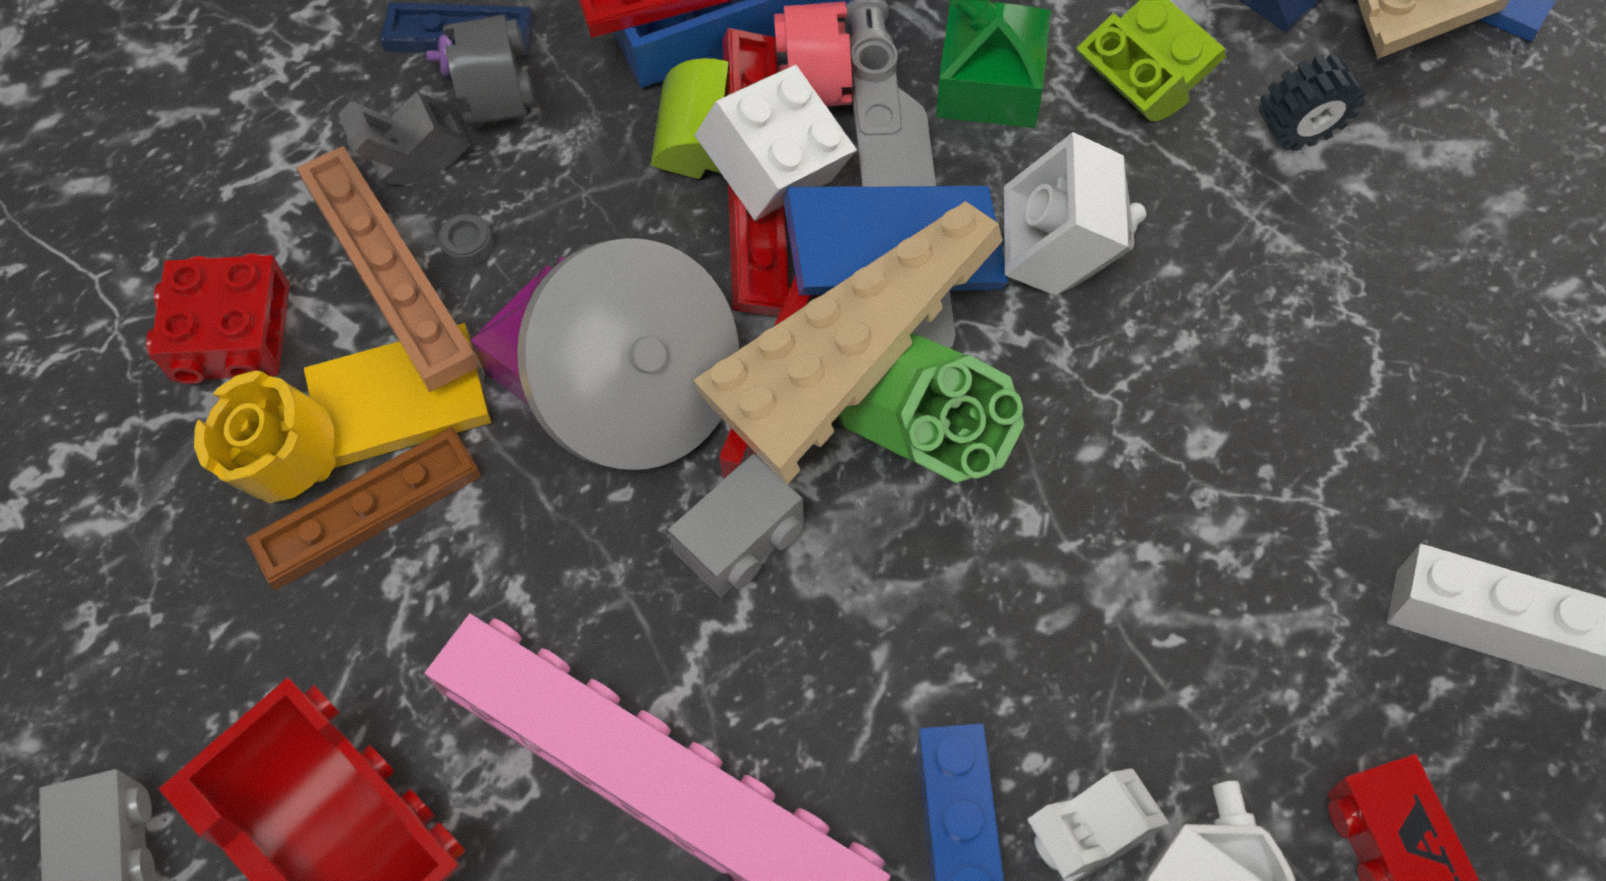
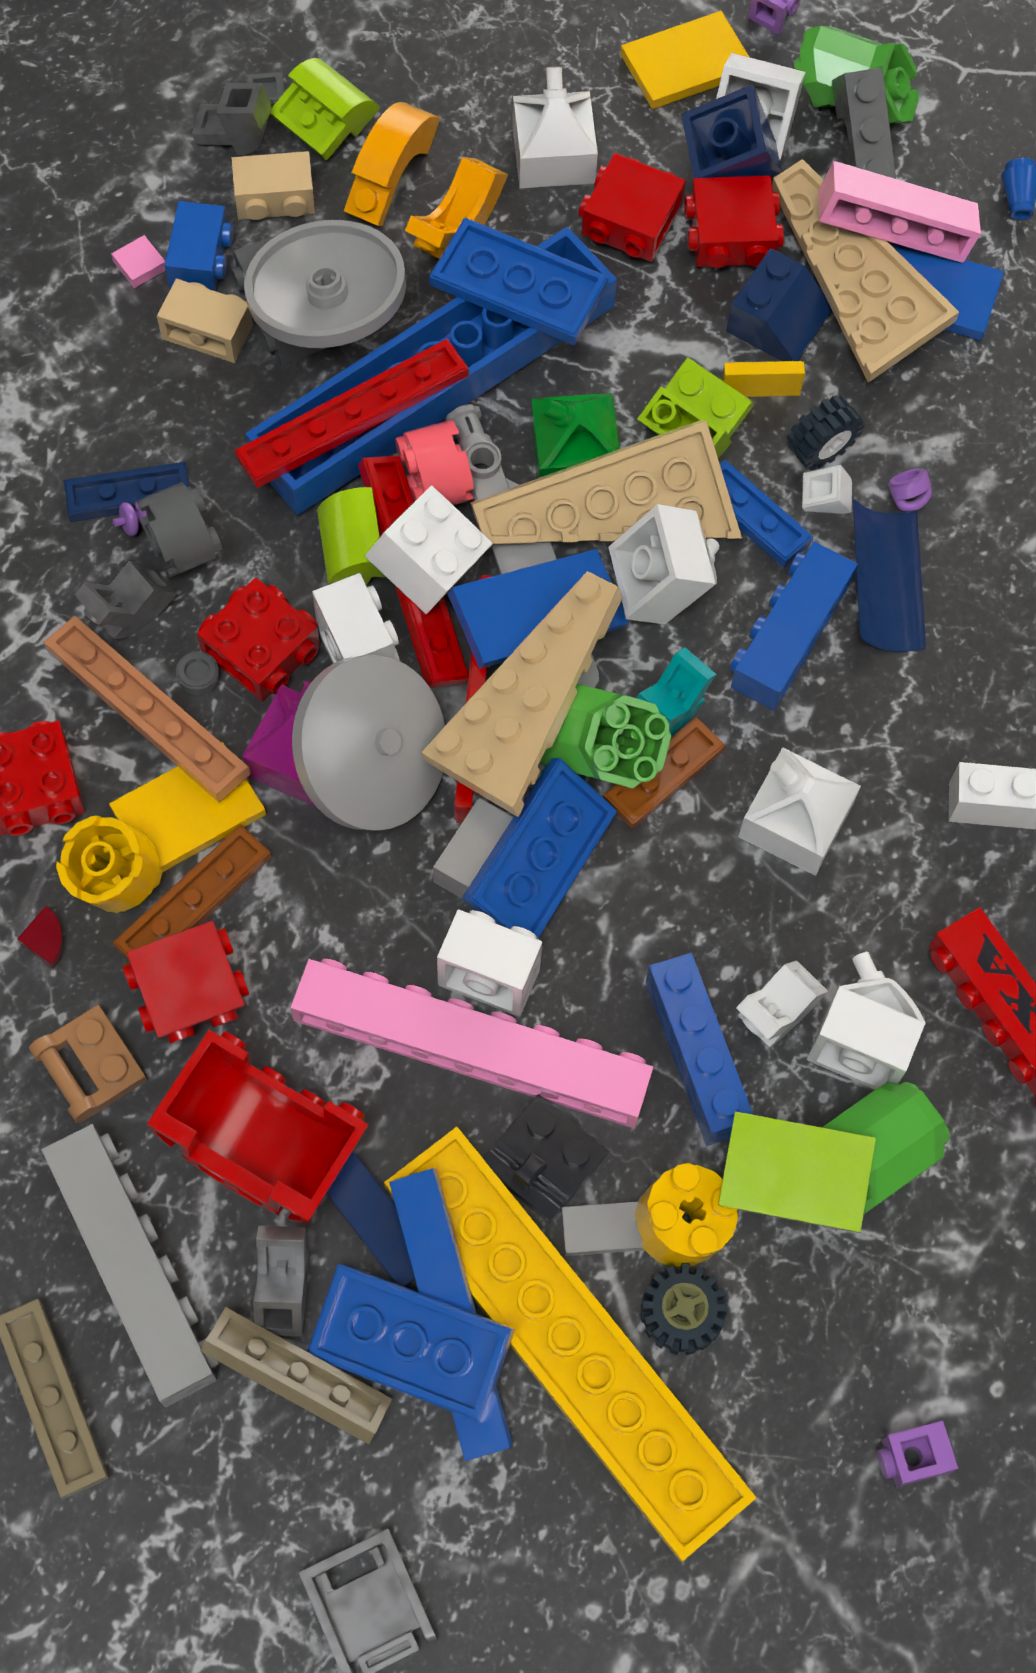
camera: 20 degrees left, 5 degrees up
none -> dark red tile [17,906,63,969]
none -> medium nougat plate [29,1004,147,1123]
none -> red brick [122,921,249,1044]
none -> red brick [197,577,320,702]
none -> white brick [312,573,400,663]
none -> white brick [437,909,542,1017]
none -> blue tile [462,758,617,939]
none -> tan wing [470,419,742,544]
none -> dark orange tile [603,717,726,830]
none -> teal brick [637,647,717,738]
none -> blue tile [720,460,814,568]
none -> yellow tile [721,361,805,397]
none -> blue brick [729,541,858,711]
none -> white piece [738,748,861,876]
none -> white slope [802,465,852,514]
none -> dark blue sticker [853,499,926,652]
none -> medium lavender tile [888,468,932,512]

